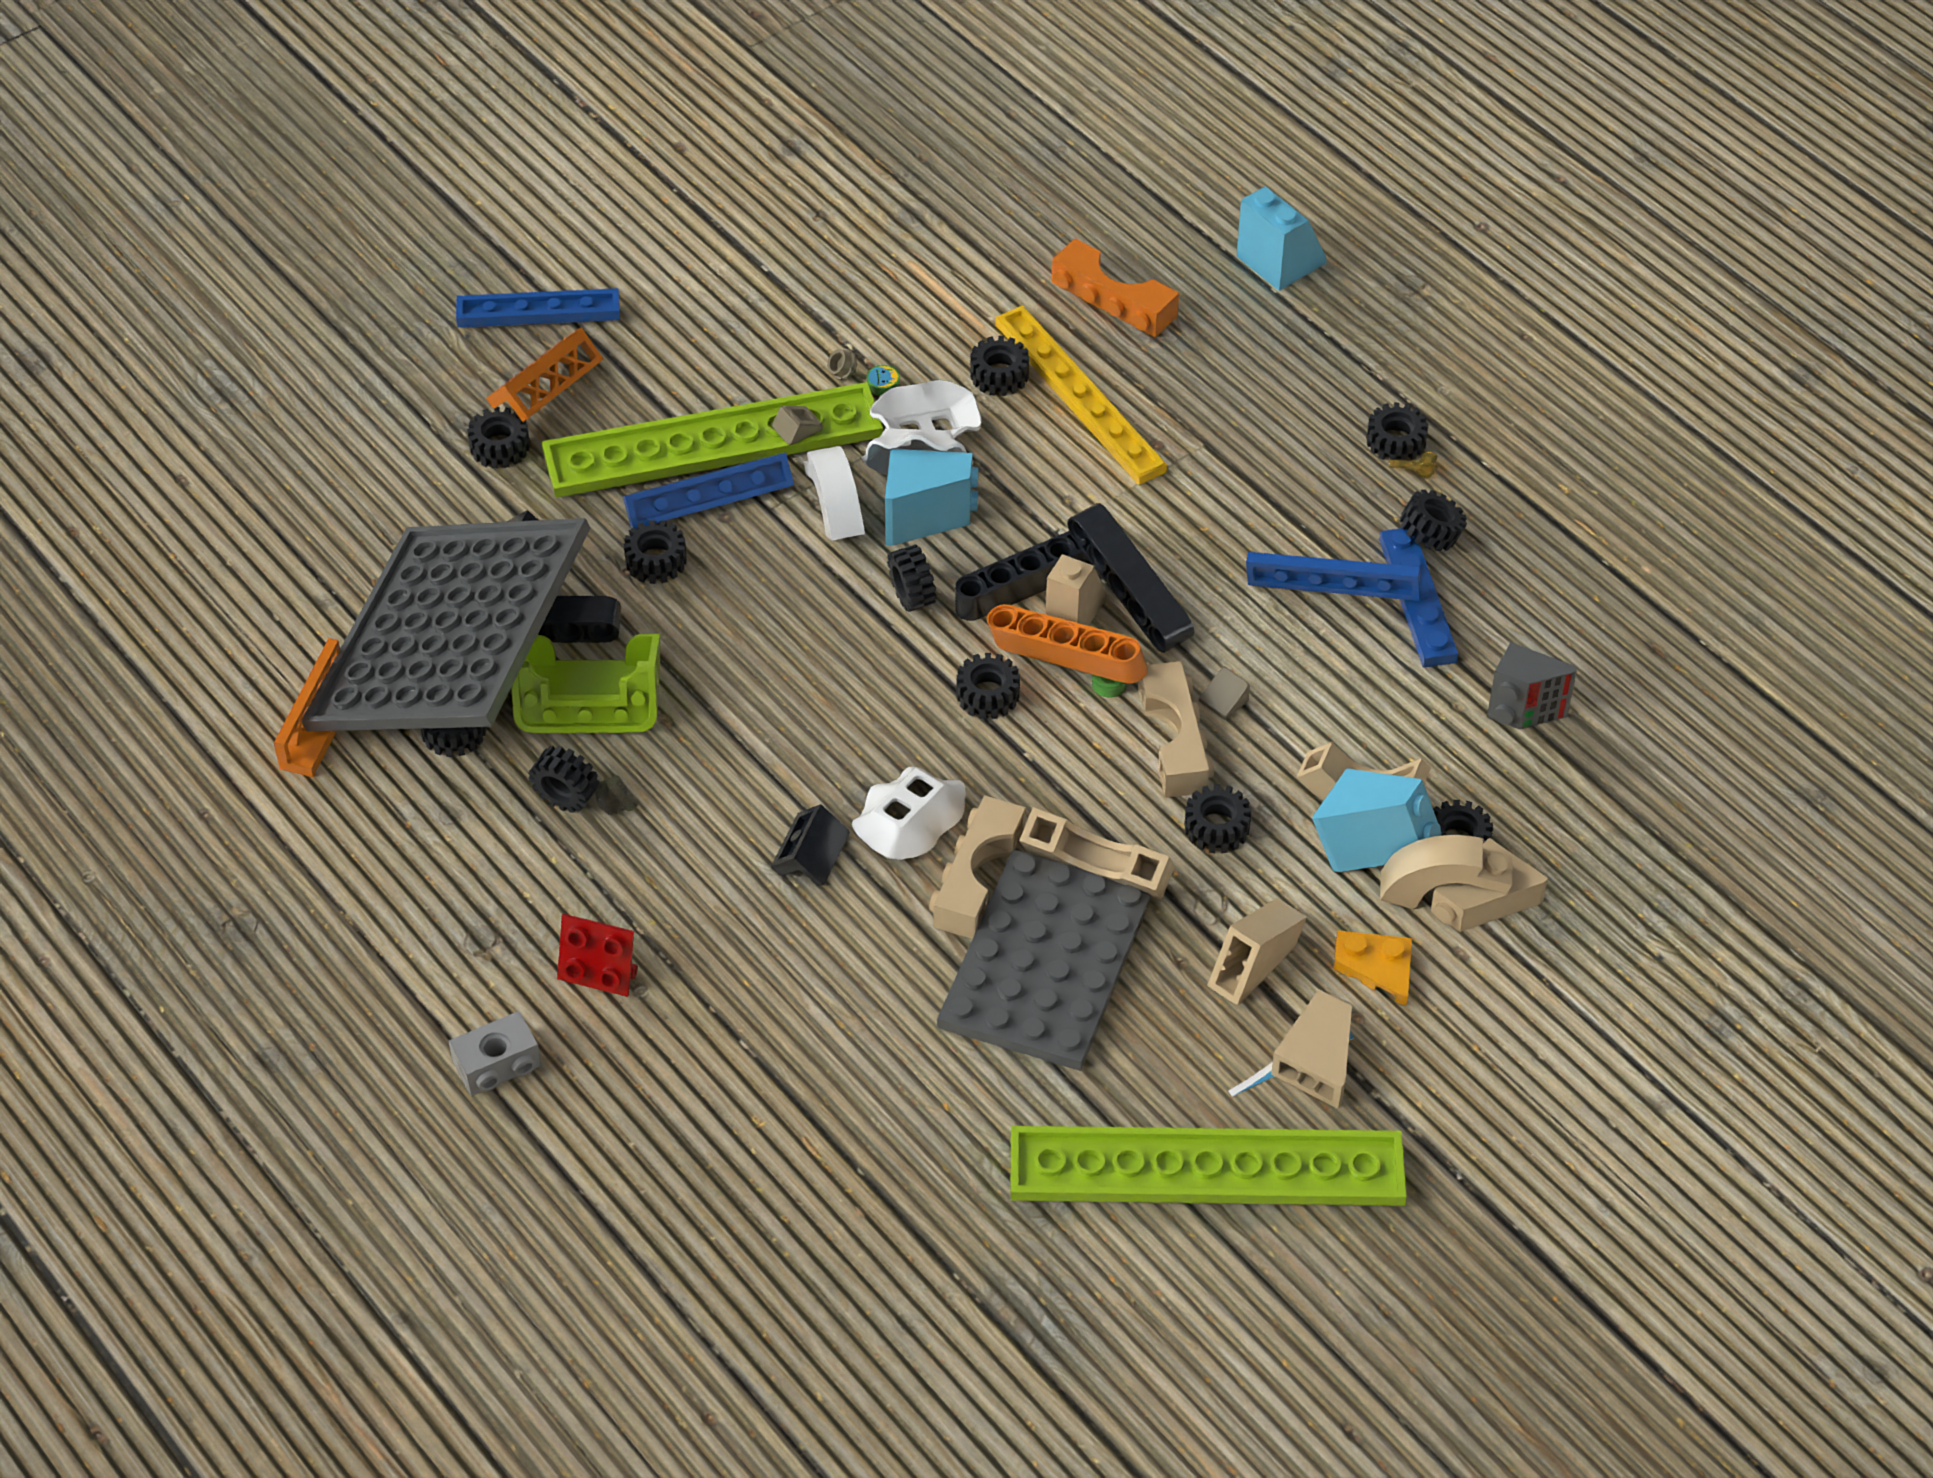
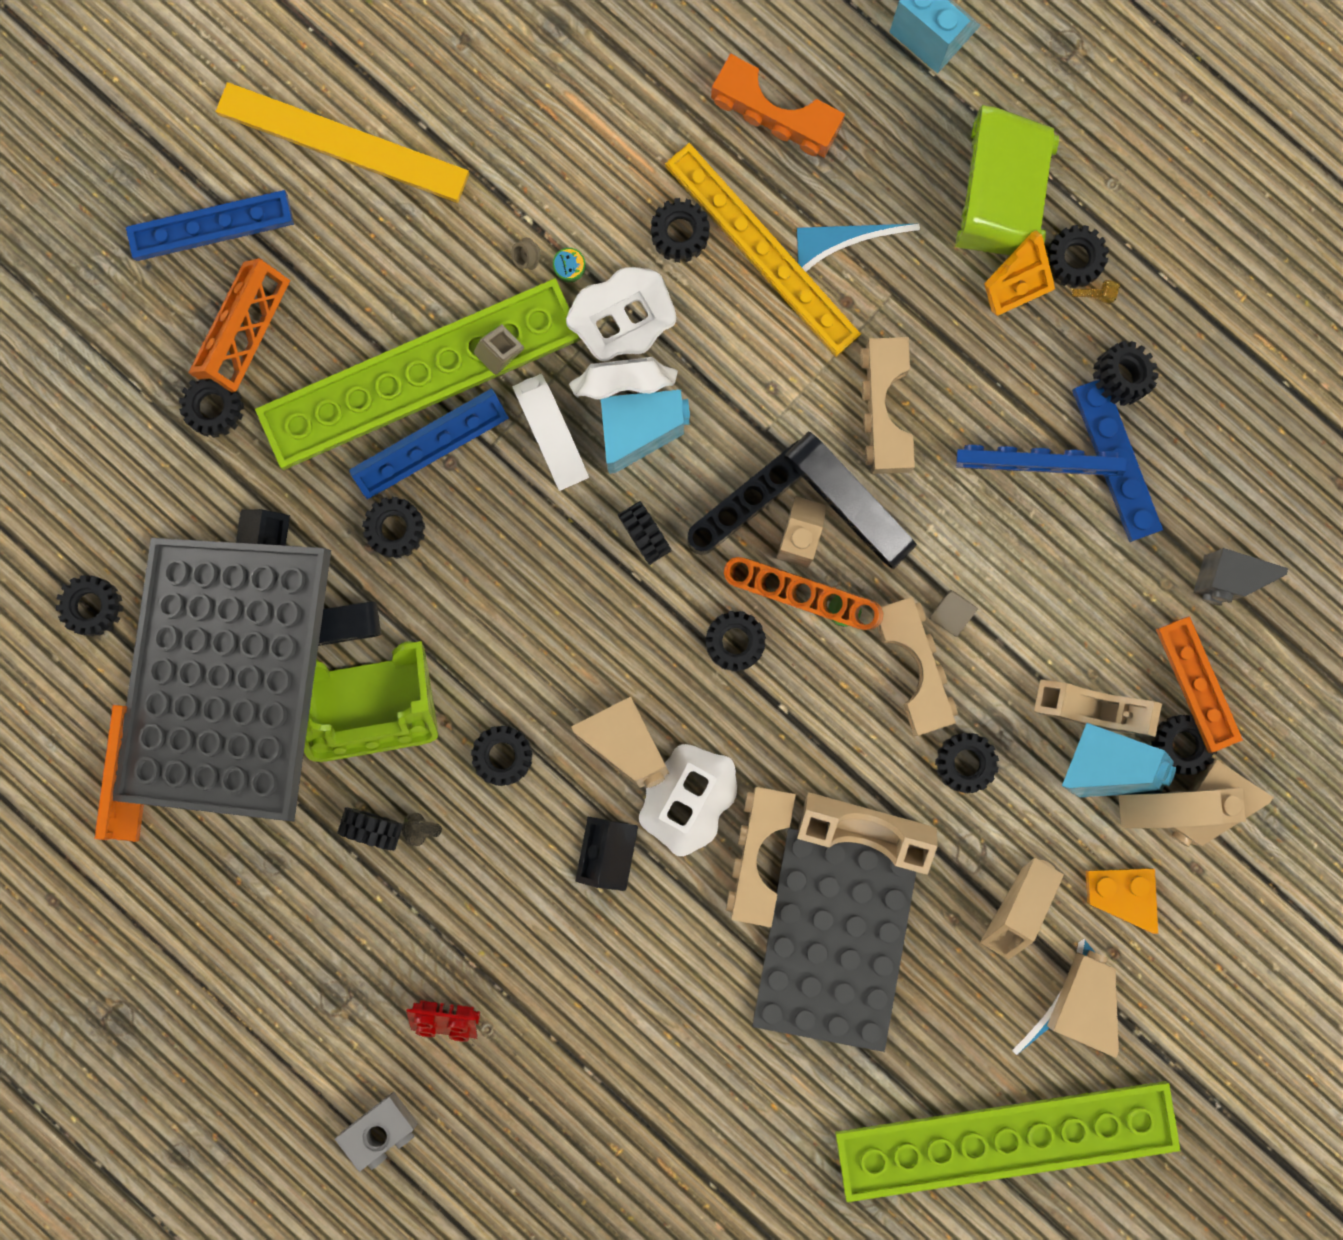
camera: 10 degrees left, 35 degrees up
none -> black tyre [56,575,123,636]
none -> yellow tile [215,82,470,203]
none -> black tyre [471,726,533,786]
none -> tan slope [571,697,669,788]
none -> dark azure sticker [797,224,920,272]
none -> tan arch [860,337,915,474]
none -> lime windscreen [955,105,1059,255]
none -> light orange wing [984,230,1055,316]
none -> orange fence [1156,616,1243,753]

